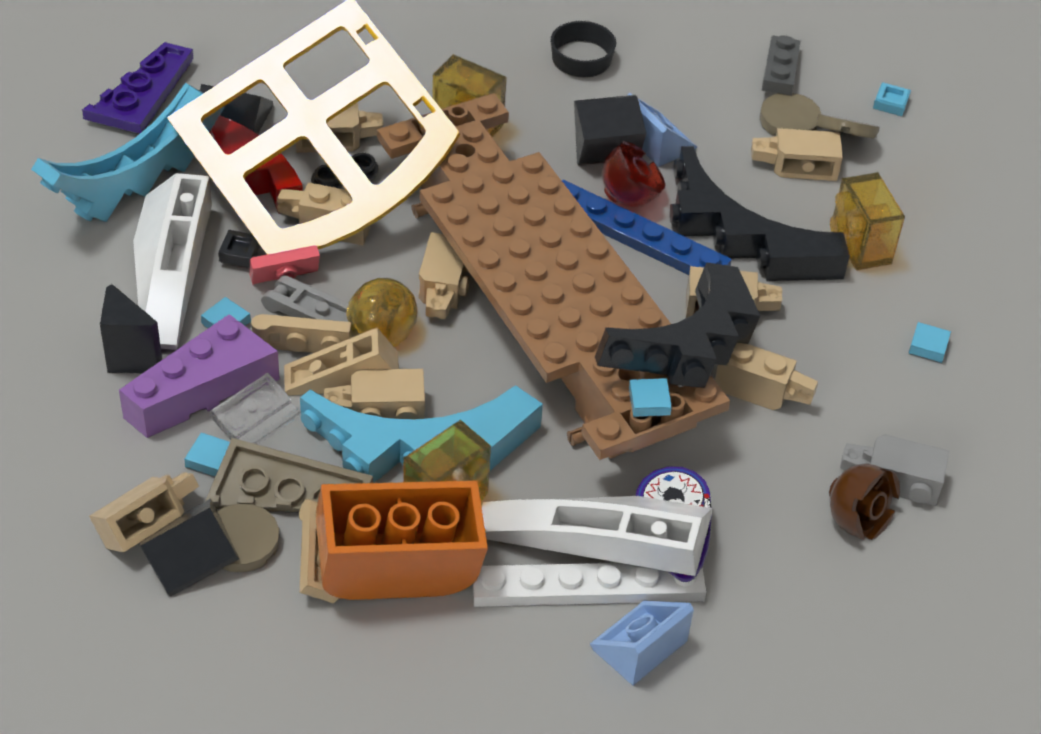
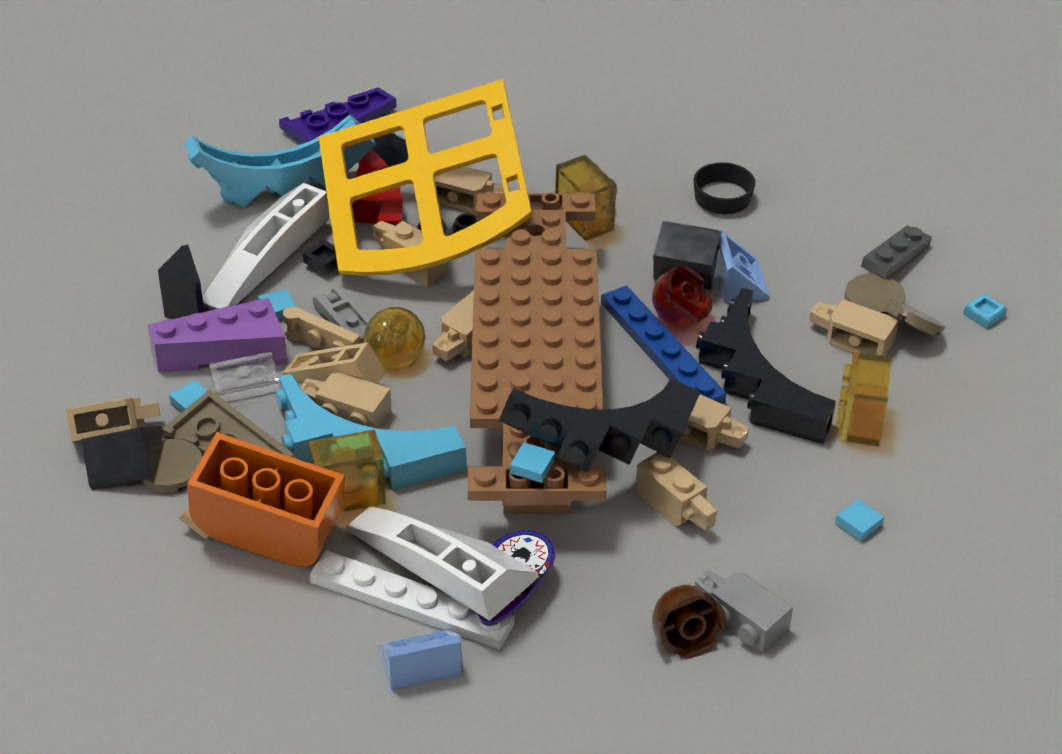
camera: 30 degrees right, 5 degrees down
coral plate [249,245,320,285] -> none

